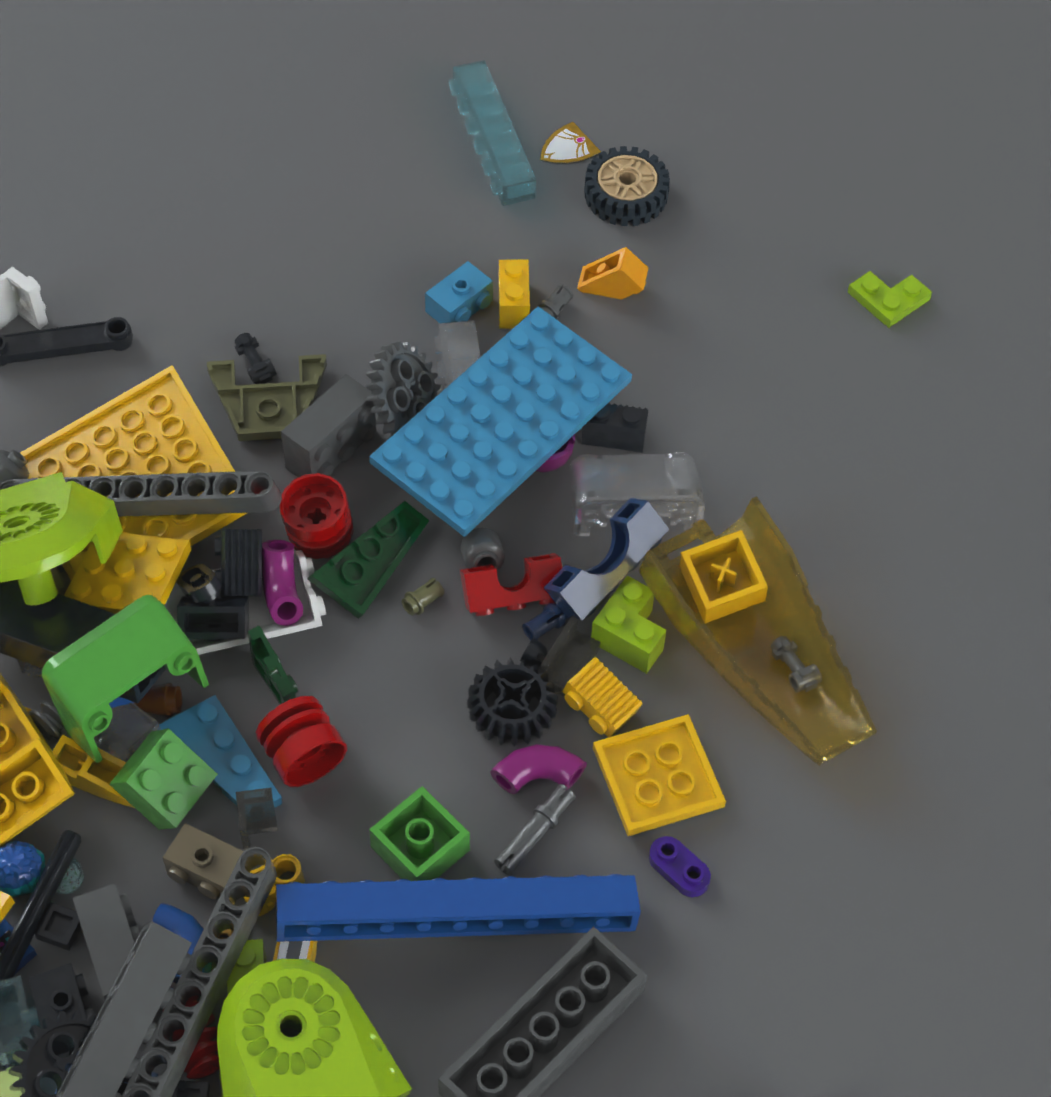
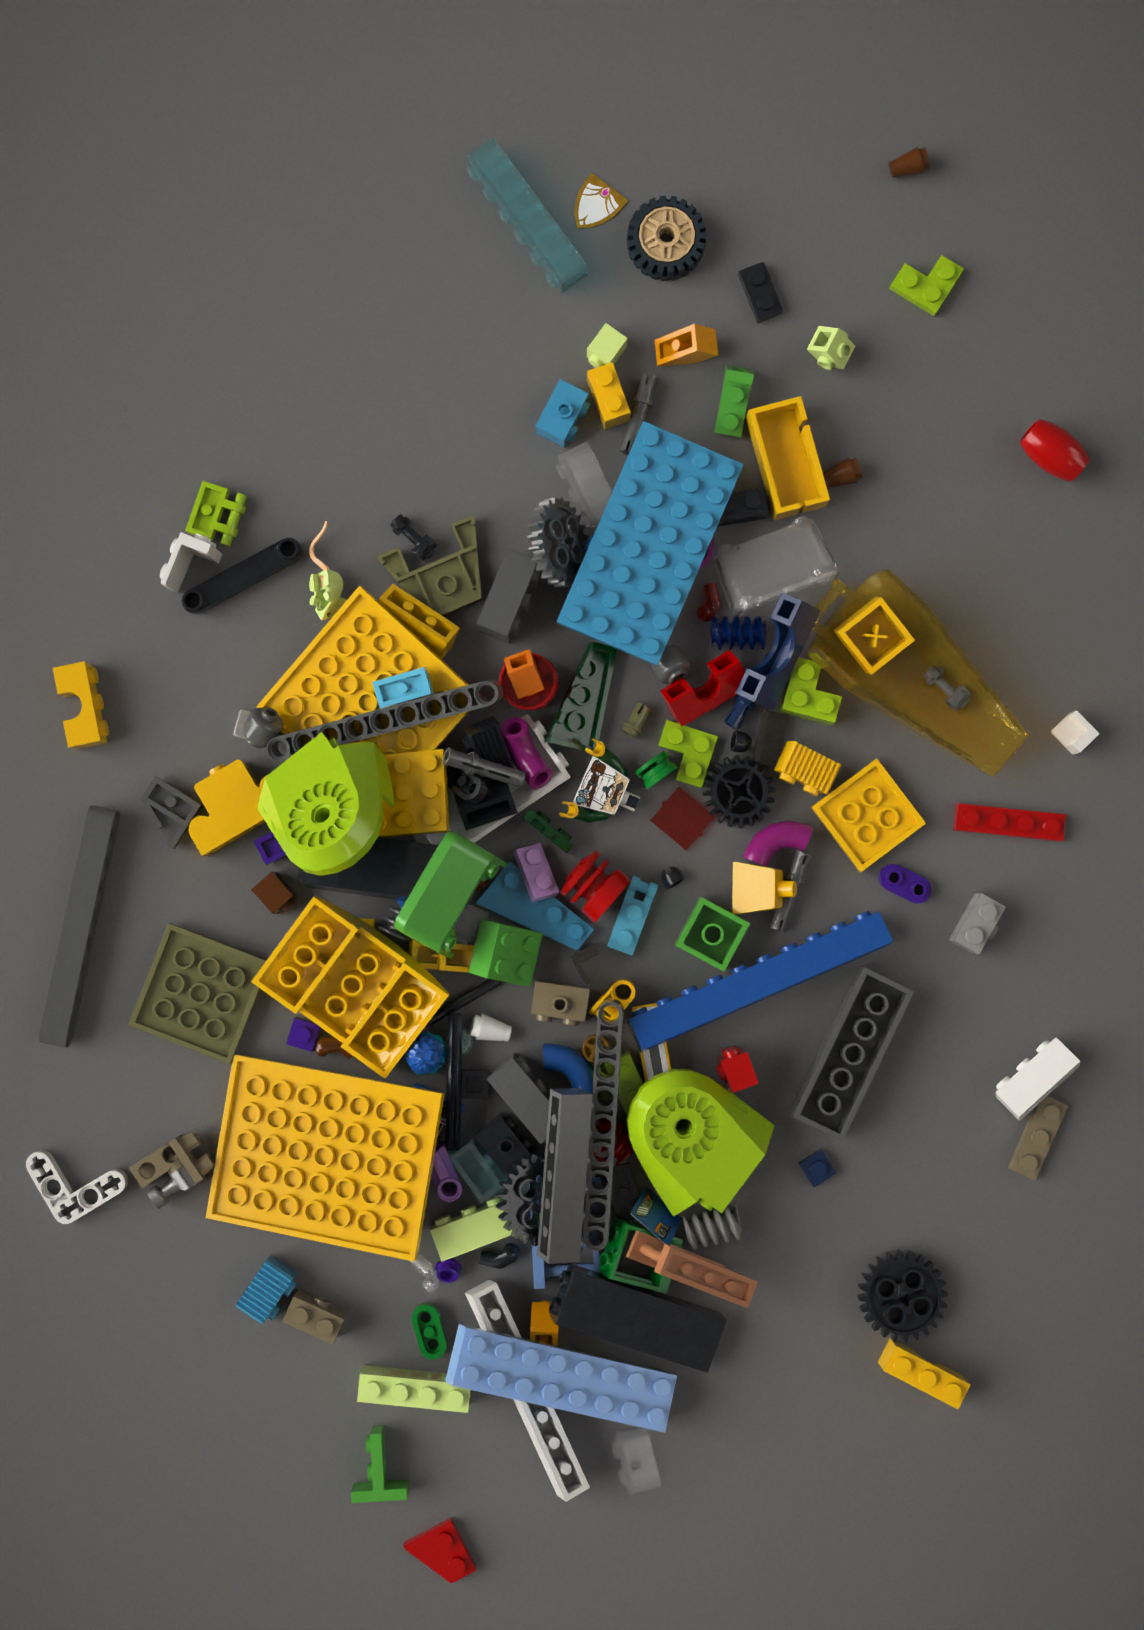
camera: 15 degrees left, 30 degrees up
none -> lime plate [185,480,247,547]
none -> yellowish green animal [309,521,347,620]
none -> medium azure plate [372,667,434,709]
none -> yellow brick [378,584,460,659]
none -> black bar [428,979,501,1026]
none -> dark grey pin [443,748,525,788]
none -> white cone [470,1013,512,1042]
none -> orange brick [504,649,544,699]
none -> lavender plate [513,843,559,902]
none -> torso [559,738,640,823]
none -> yellowish green brick [587,323,628,368]
none -> medium azure plate [607,875,658,956]
none -> green wheel [635,750,678,790]
none -> clear red piece [650,787,715,851]
none -> lime plate [658,720,718,788]
none -> black hinge [661,866,685,890]
none -> clear red arm [697,582,722,622]
none -> clear blue piece [710,616,766,650]
none -> bright green bracket [714,365,754,437]
none -> red brick [716,1045,759,1093]
none -> yellow torso [732,862,797,914]
none -> black plate [738,262,783,323]
none -> yellow piece [746,396,830,521]
none -> yellowish green brick [807,326,855,370]
none -> reddish brown cone [823,457,863,488]
none -> reddish brown cone [888,147,930,178]
none -> light grey brick [949,893,1006,955]
none -> red plate [953,803,1066,842]
none -> red piece [1019,418,1090,482]
none -> white panel [1051,711,1100,755]

